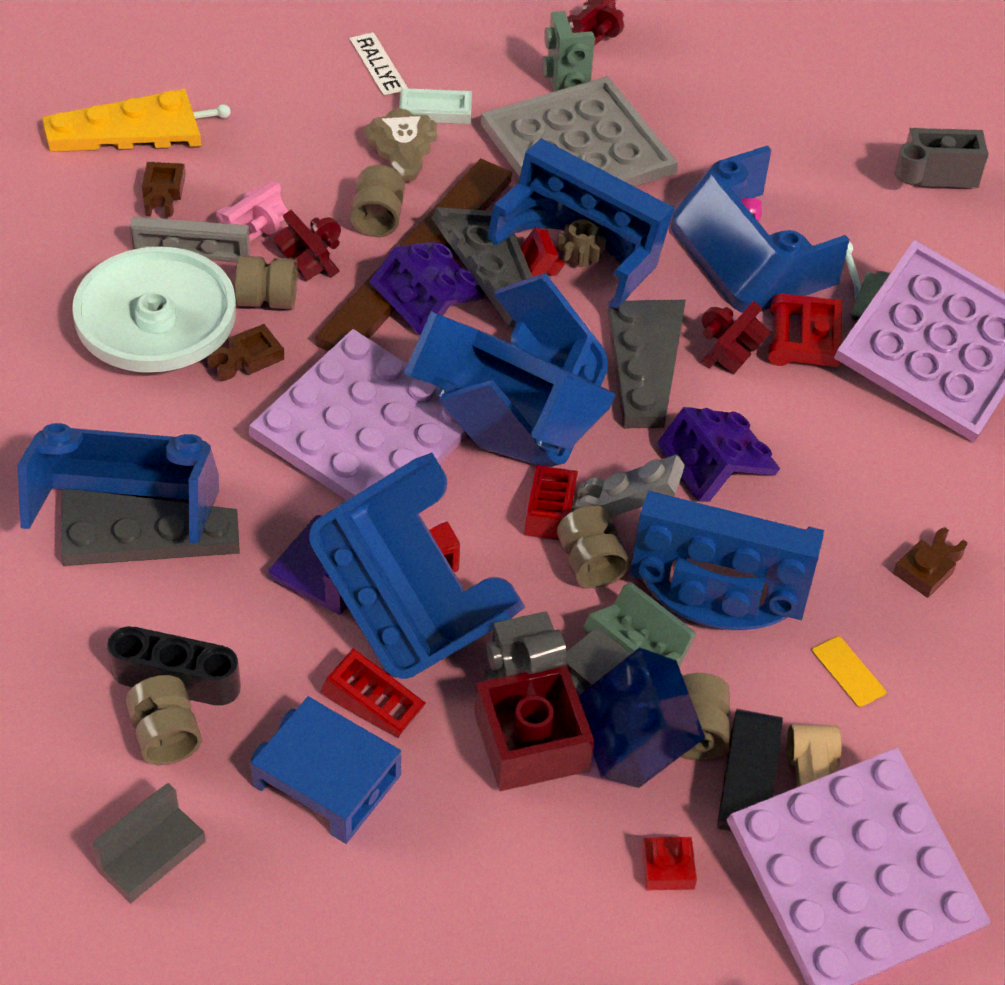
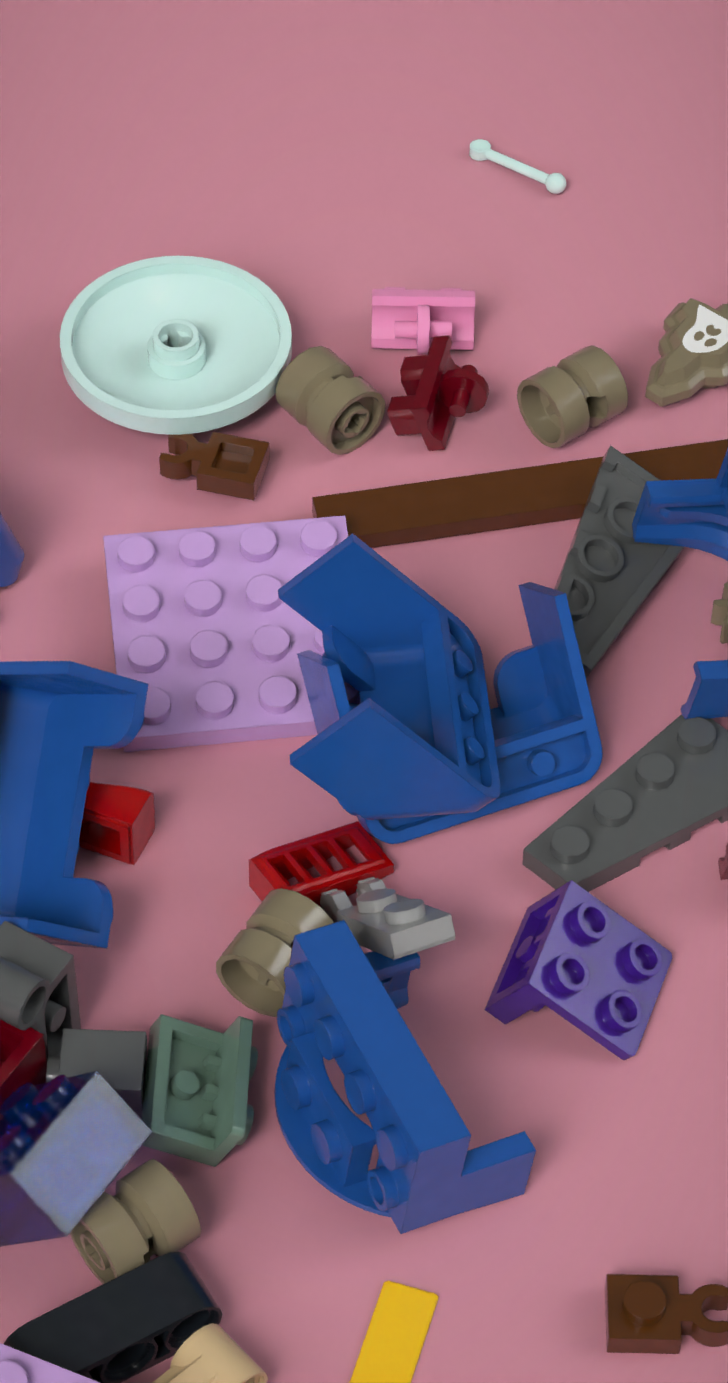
camera: 50 degrees right, 0 degrees up
yellow wing [42,88,202,152] -> none
light grey tile [130,216,251,262] -> none
reddish brown plate [142,162,186,218] -> none
dark purple bracket [369,242,485,335] -> none
red tile [520,227,565,277] -> none

